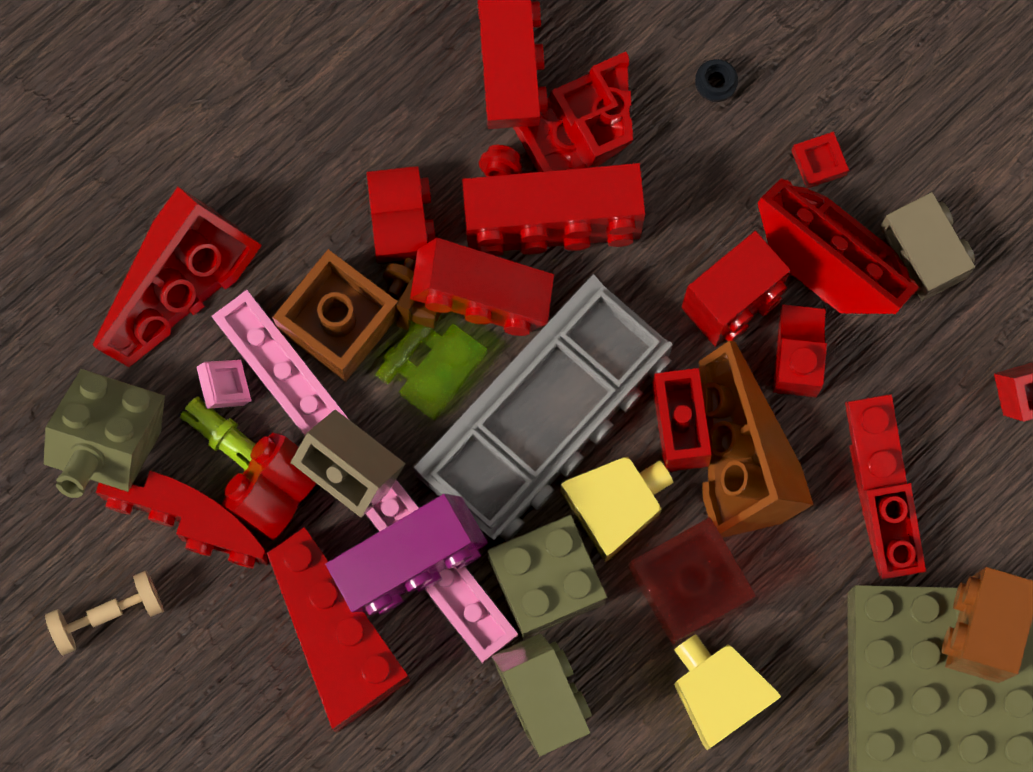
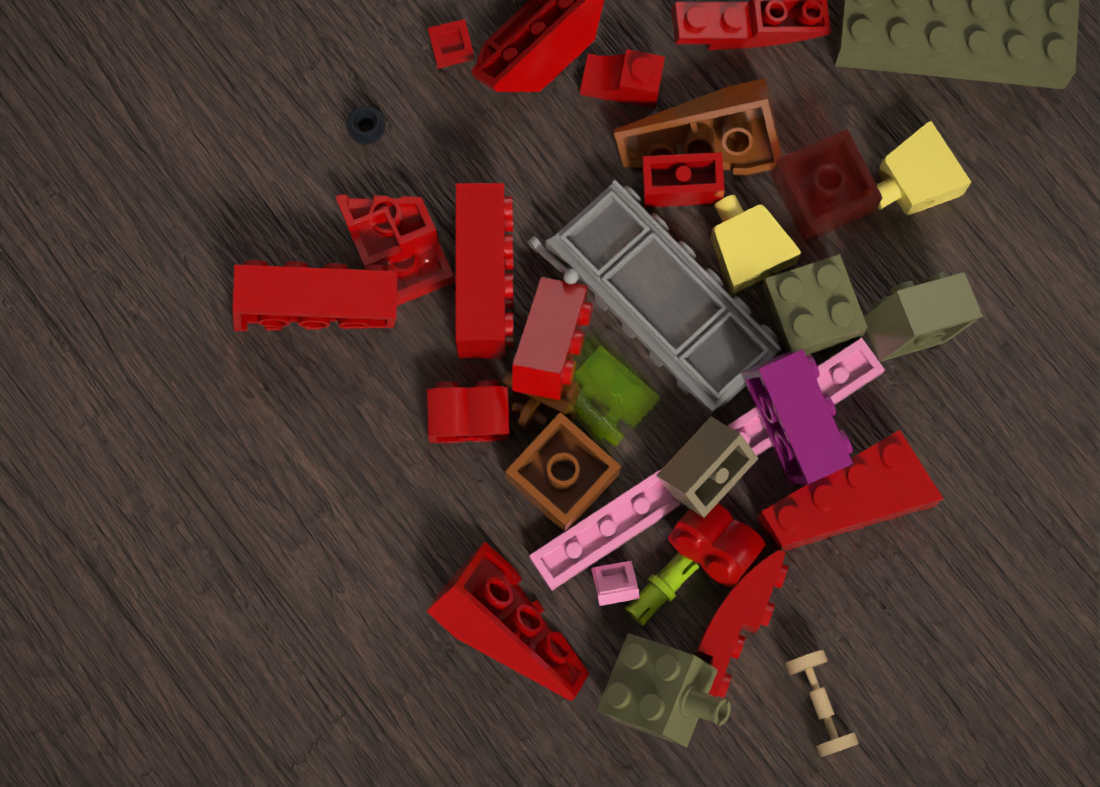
camera: 85 degrees left, 0 degrees up
red plate [479,144,522,177] -> none
red brick [681,230,791,347] -> none
none -> light grey hinge [527,236,579,284]

